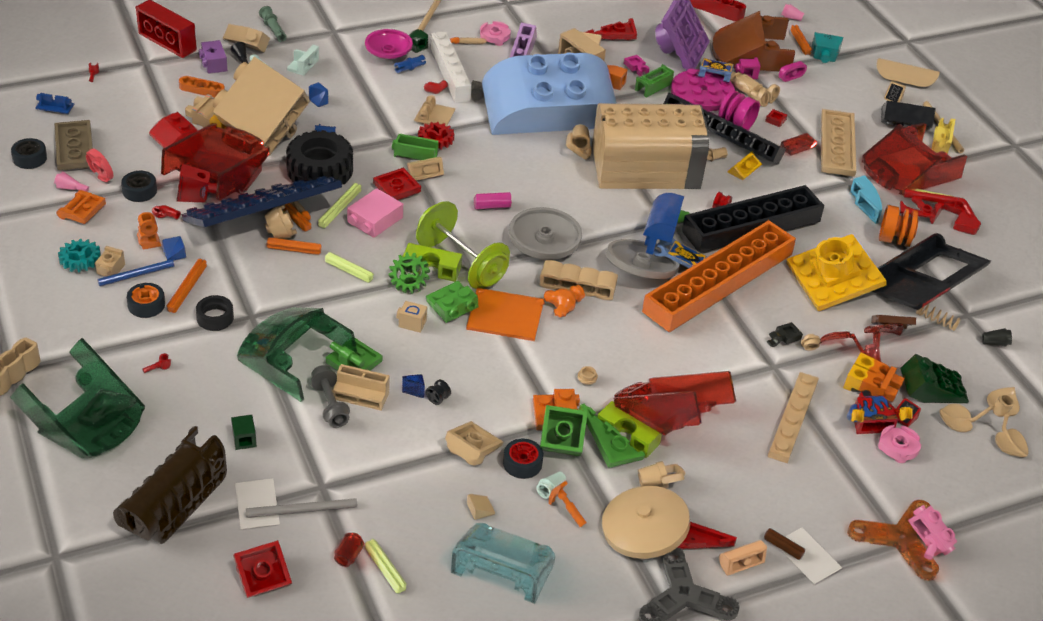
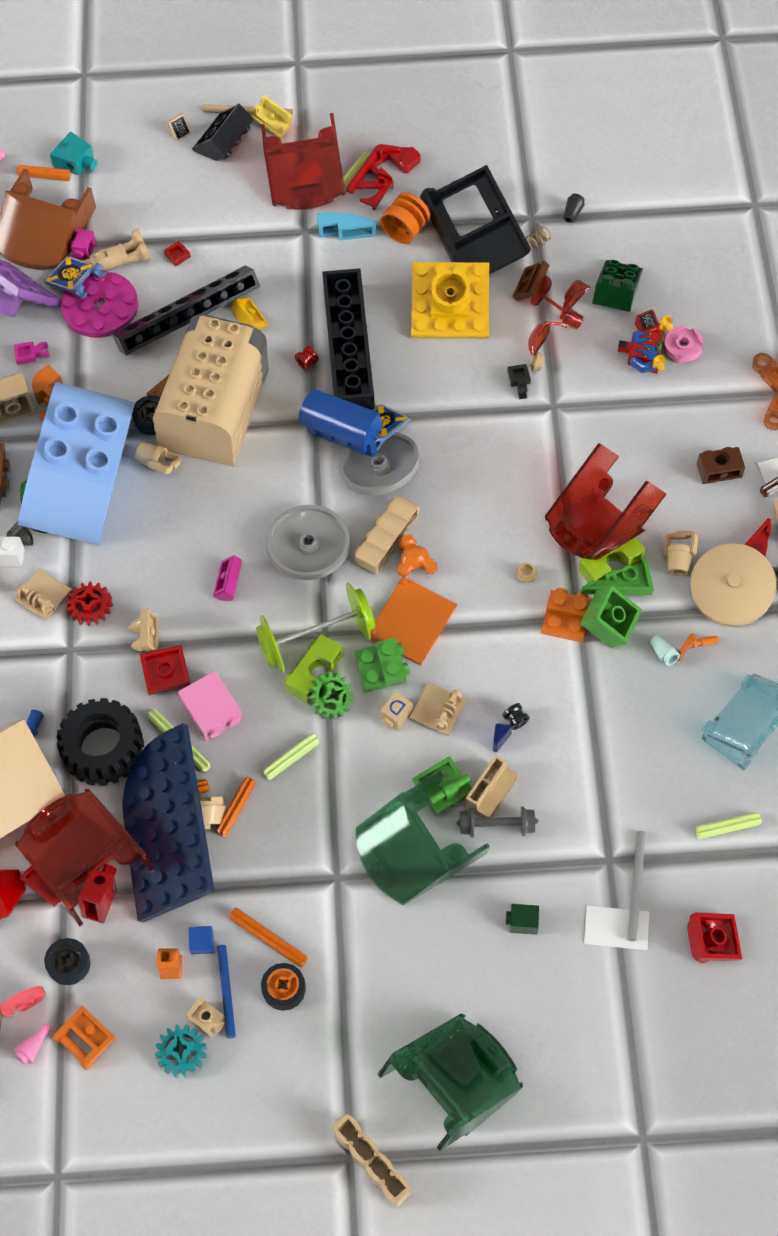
camera: 65 degrees left, 20 degrees up
dark brown piece [113,426,227,544] -> none
red hand [142,353,171,373] -> none
red arm [152,205,181,220] -> none
black tyre [196,295,234,331] -> none
clear red brick [334,533,364,567] -> none
bright green window [392,133,438,160] -> none
tan slope [445,421,503,466] -> none
tan slope [467,494,495,520] -> none
black wheel [503,438,544,479] -> none
bright green window [635,64,674,97] -> none
orange brick [642,220,796,332] -> none
dark pink wheel [718,90,760,130] -> none
tan plate [768,372,819,464] -> none
dark pink plate [779,61,807,82] -> none
clear red plate [780,133,817,156] -> none
tan plate [821,109,856,177] -> none
orange hips [843,352,905,402] -> none
tan brick [877,58,940,87] -> none
tan plant [940,387,1028,457] -> none
none -> tan hinge [409,682,467,736]
none -> reddish brown brick [697,447,745,484]

